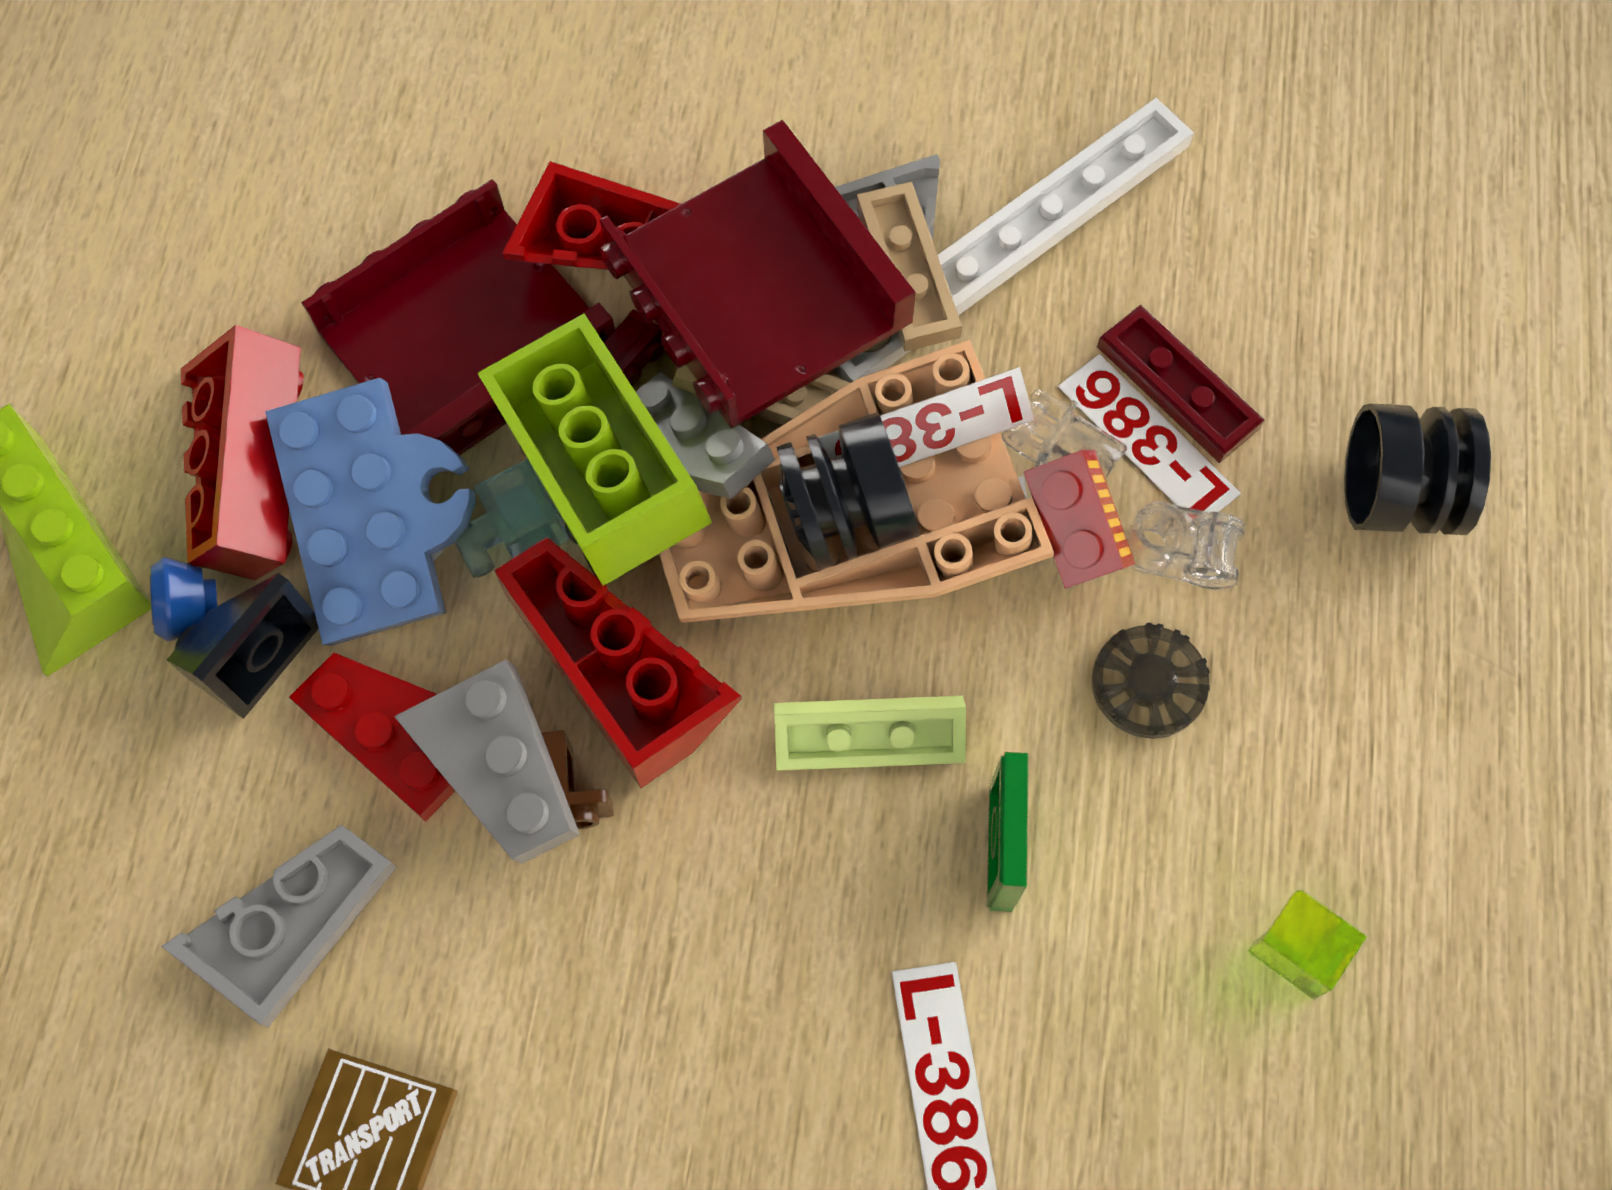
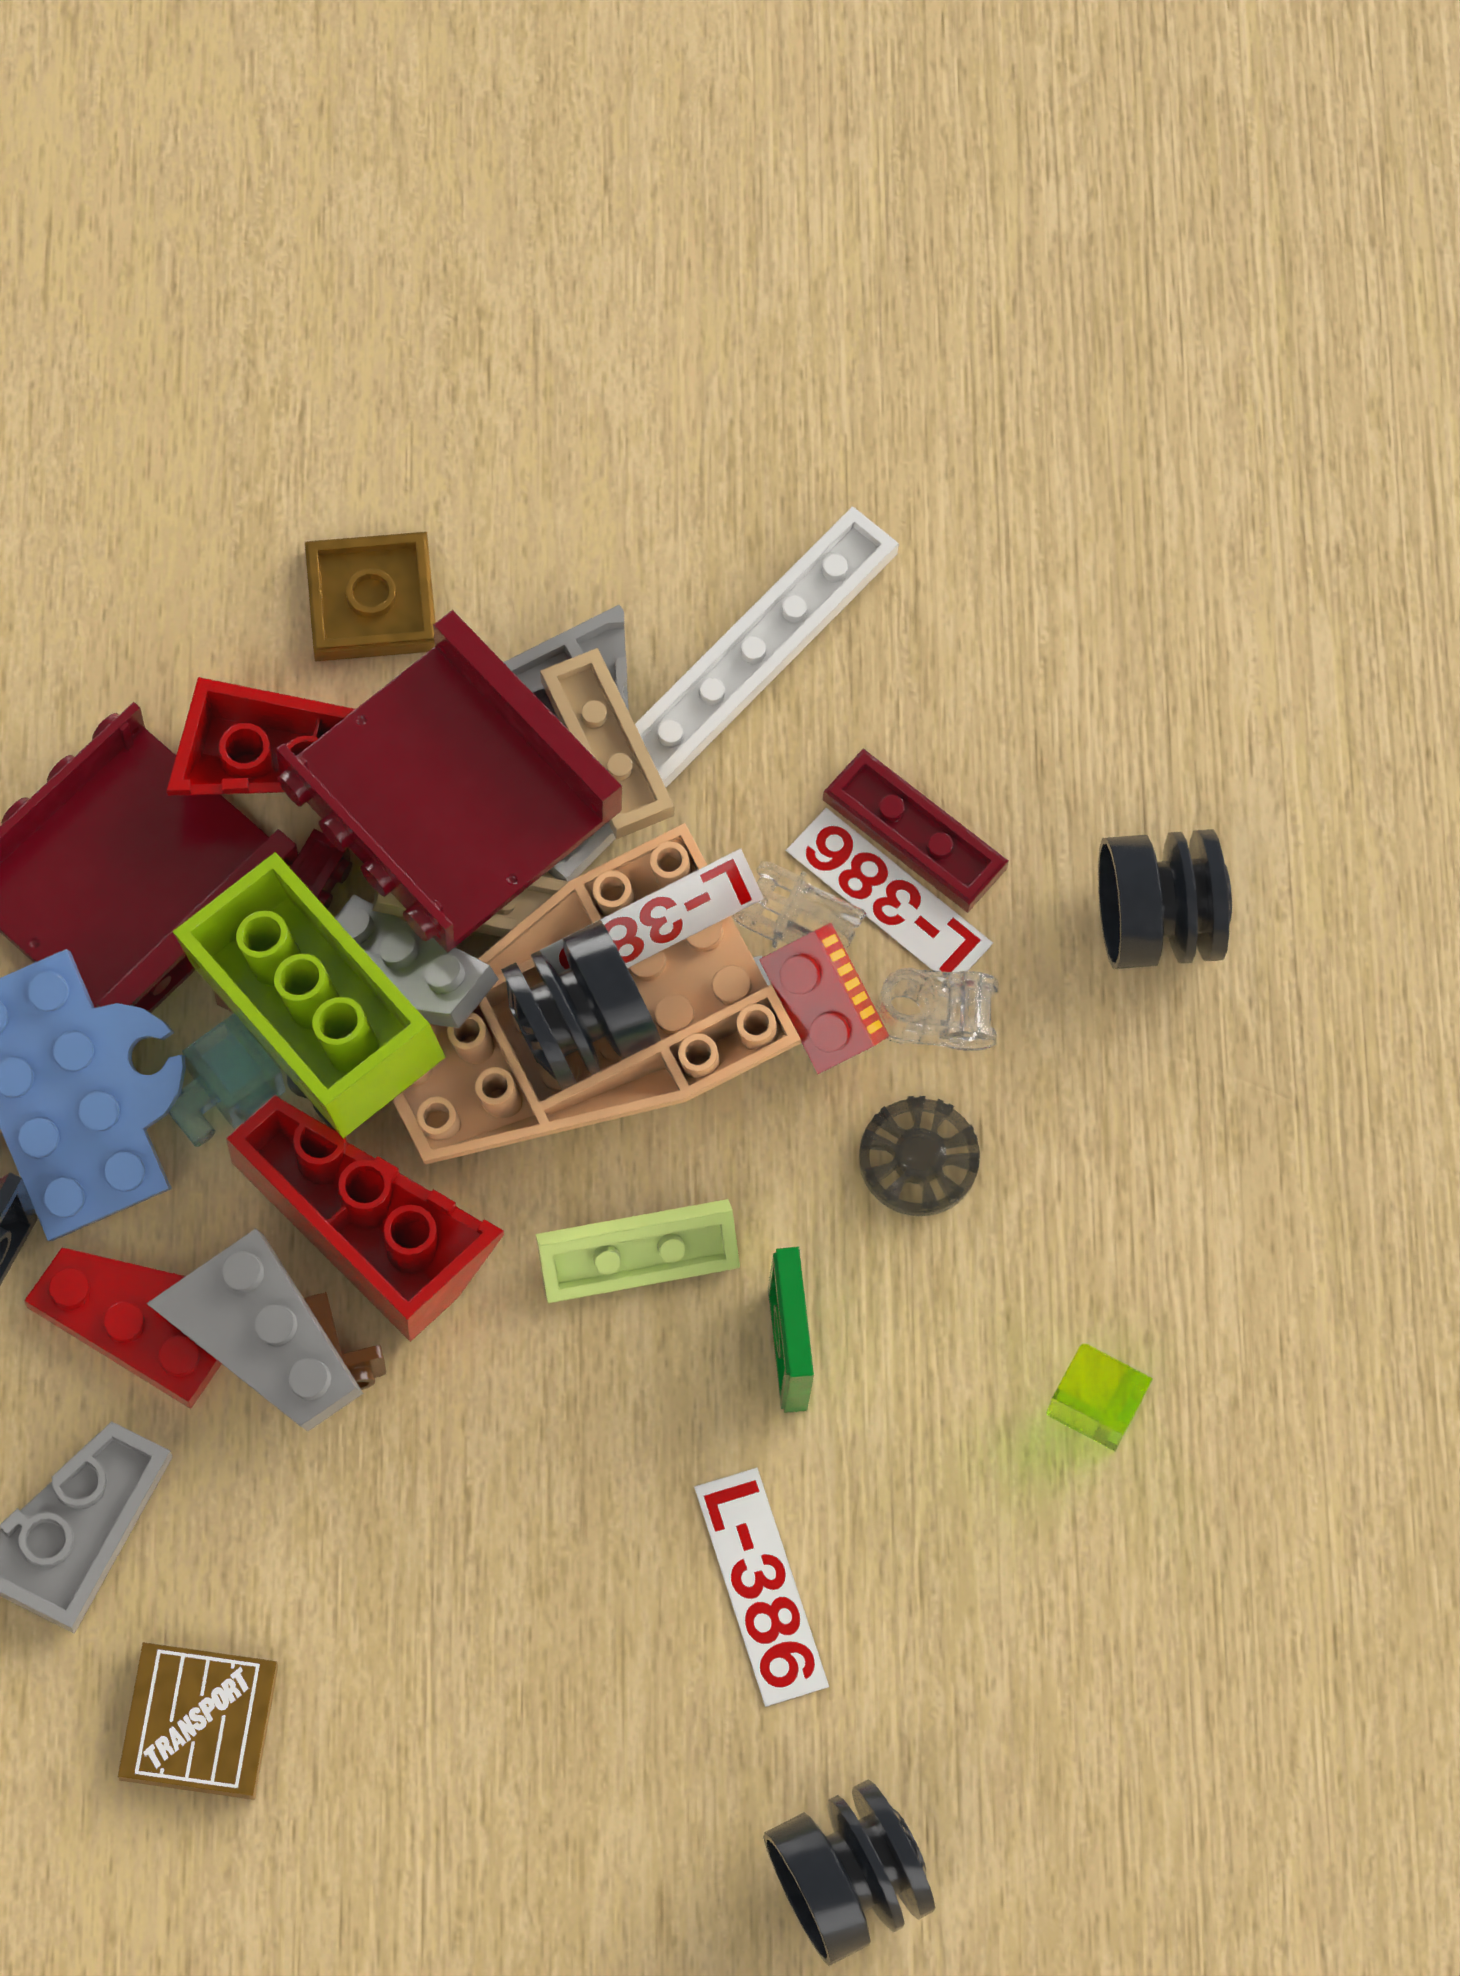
camera: 15 degrees left, 0 degrees up
none -> pearl gold tile [305,532,436,662]

